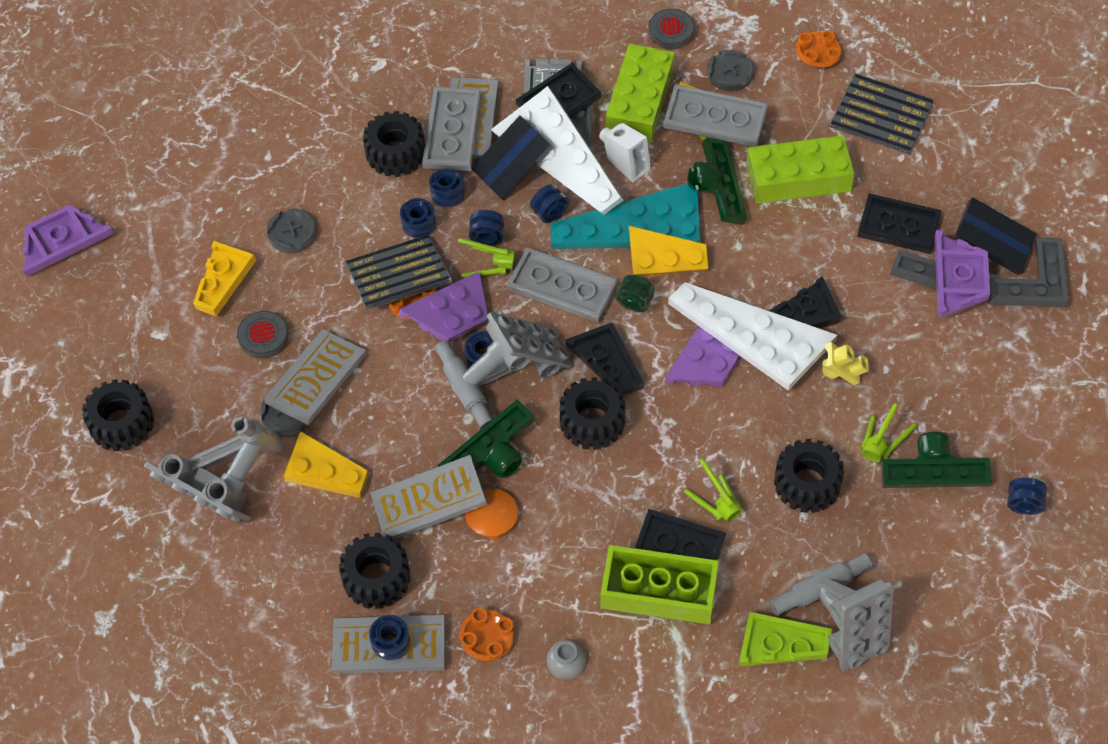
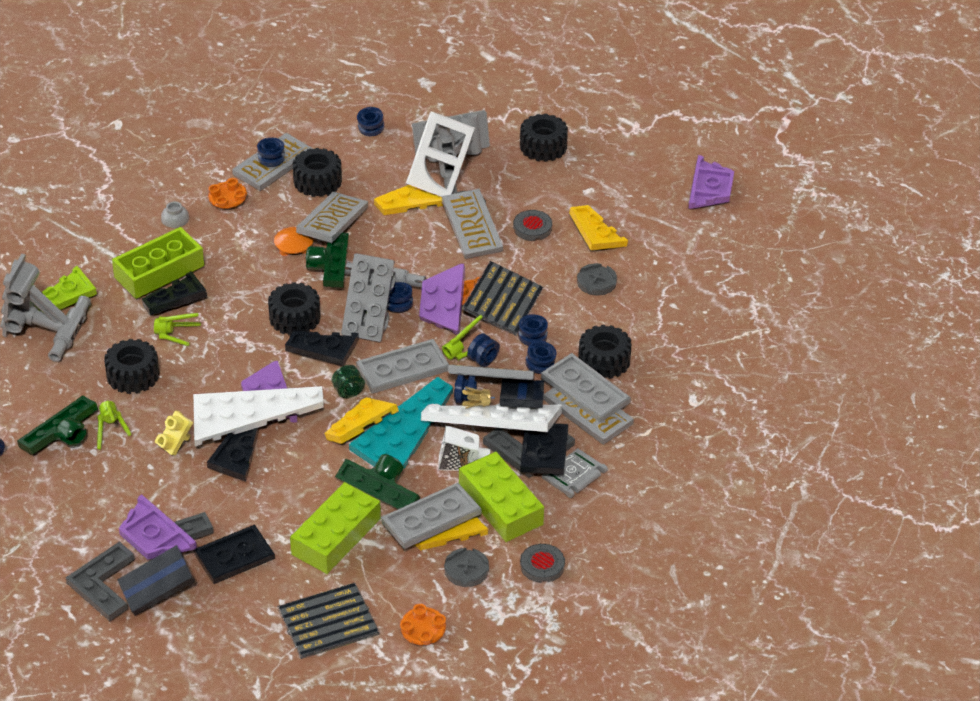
camera: 130 degrees right, 15 degrees down
none -> dark blue wheel [357,107,385,136]
none -> white window [406,112,475,197]
none -> light grey tile [448,364,535,380]
none -> pearl gold piece [462,386,495,409]

